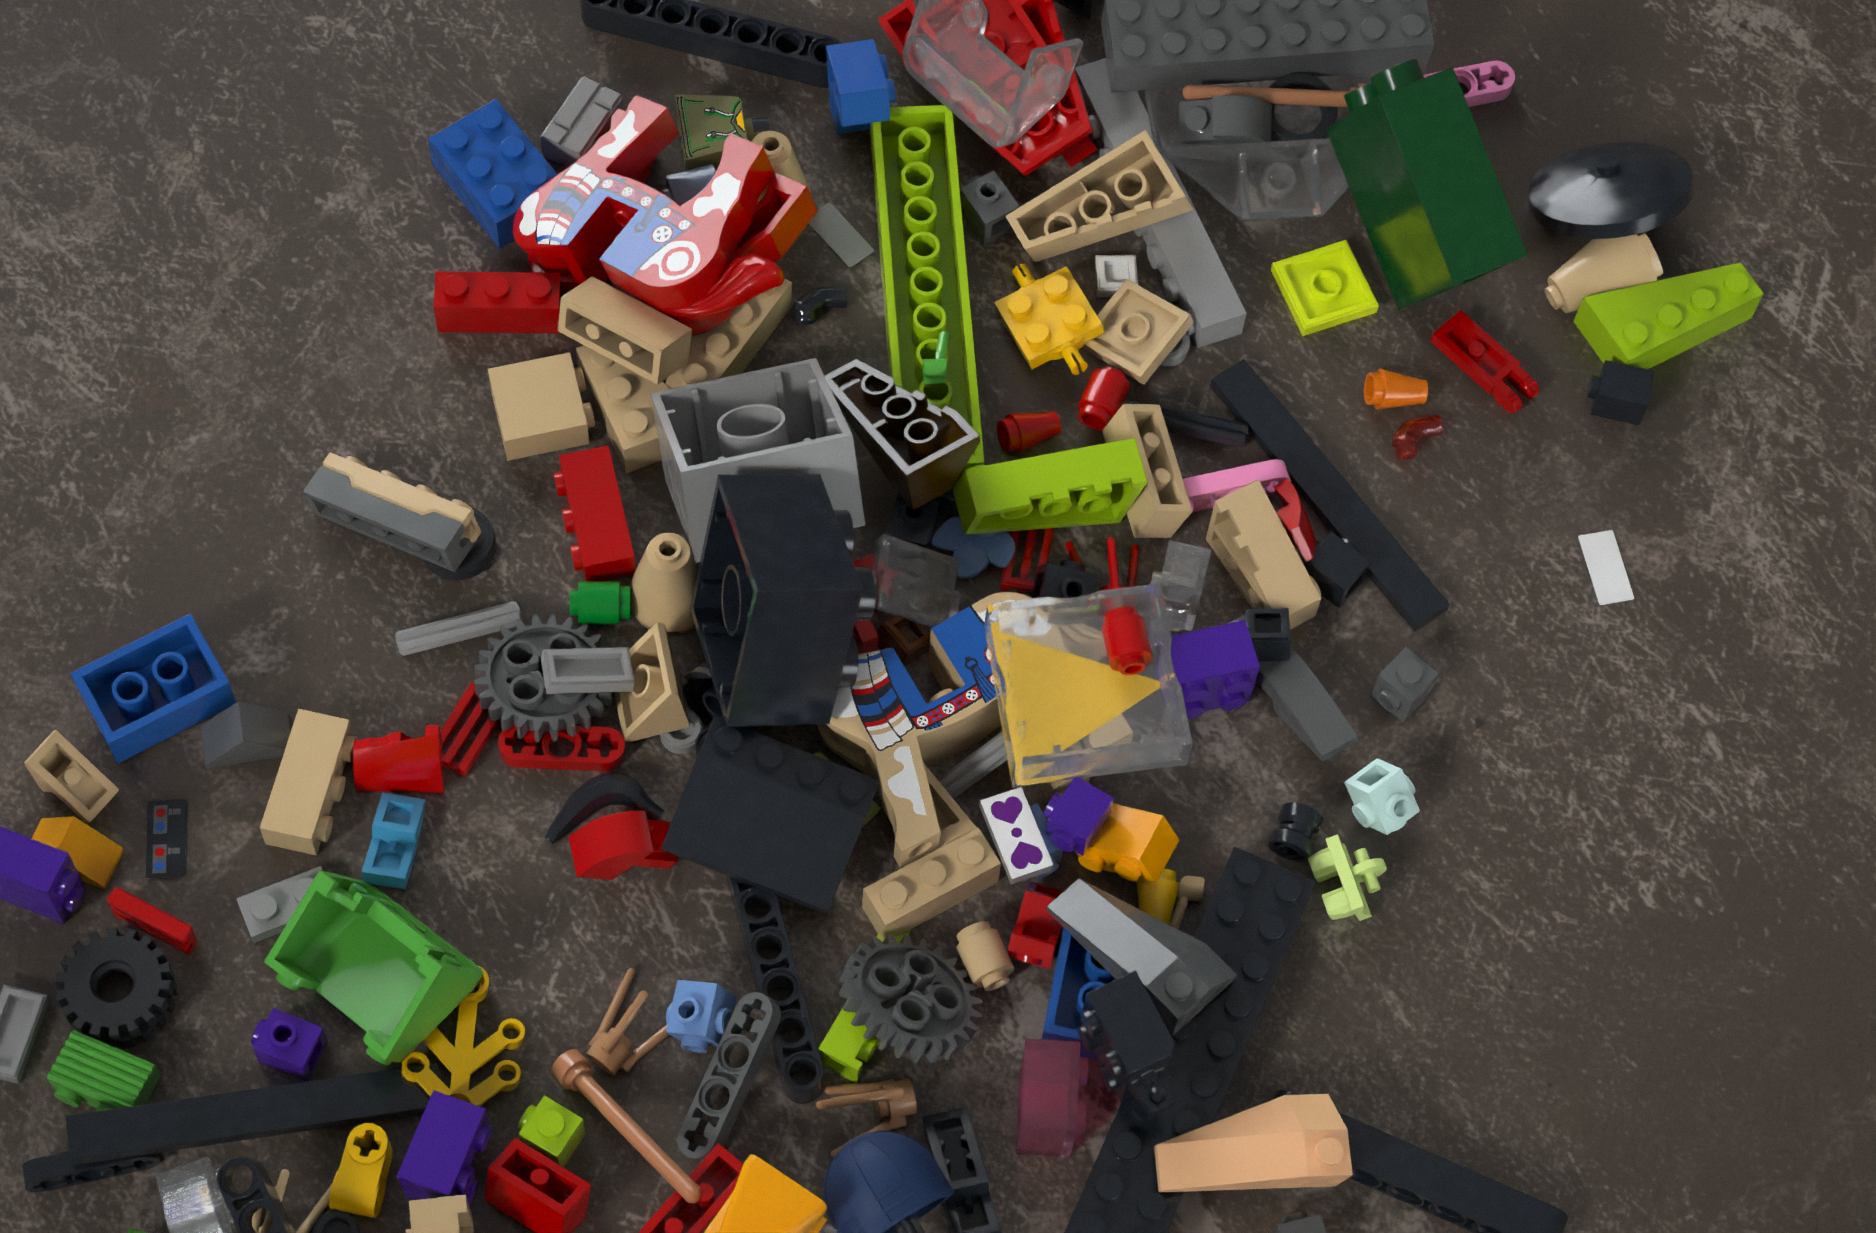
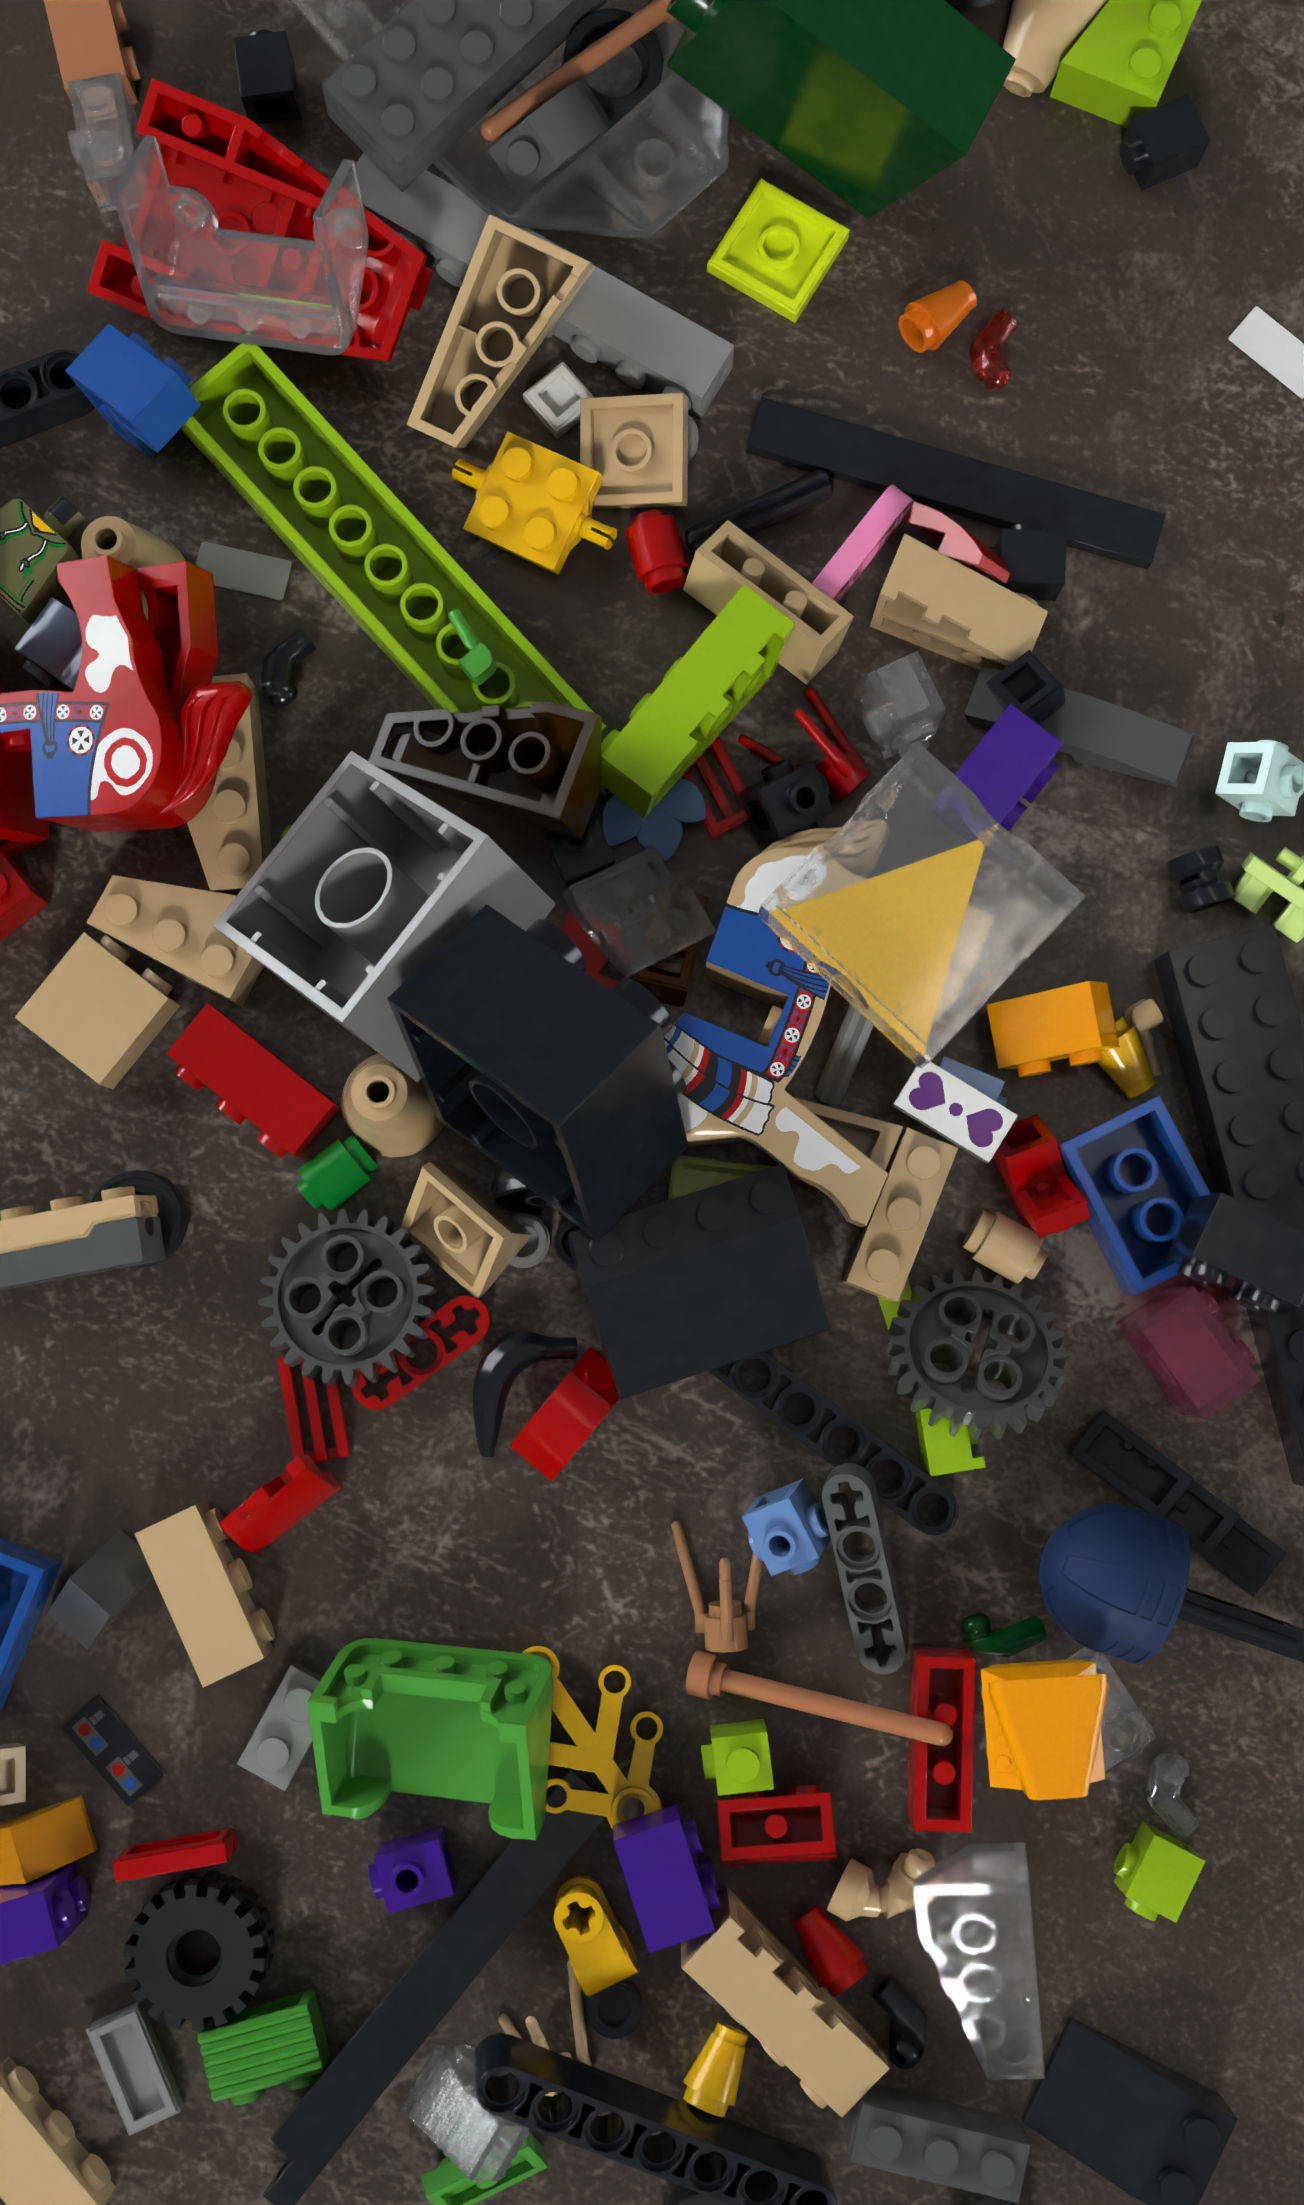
camera: 30 degrees left, 20 degrees up
dark azure slope [361,792,426,890] -> none
light grey axle [395,601,522,656] -> none
light grey tile [541,647,635,694] -> none
tan brick [558,276,692,385] -> none
medium nougat plant [816,1078,917,1158] -> none
dark grey brick [960,171,1020,245] -> none
red cone [996,410,1061,454] -> none
dark purple brick [1043,776,1114,856] -> none
dark grey wedge [1046,879,1237,1036] -> none
red brick [1101,606,1153,675] -> none
dark grey brick [1371,647,1439,723] -> none
red hinge [1430,310,1540,414] -> none

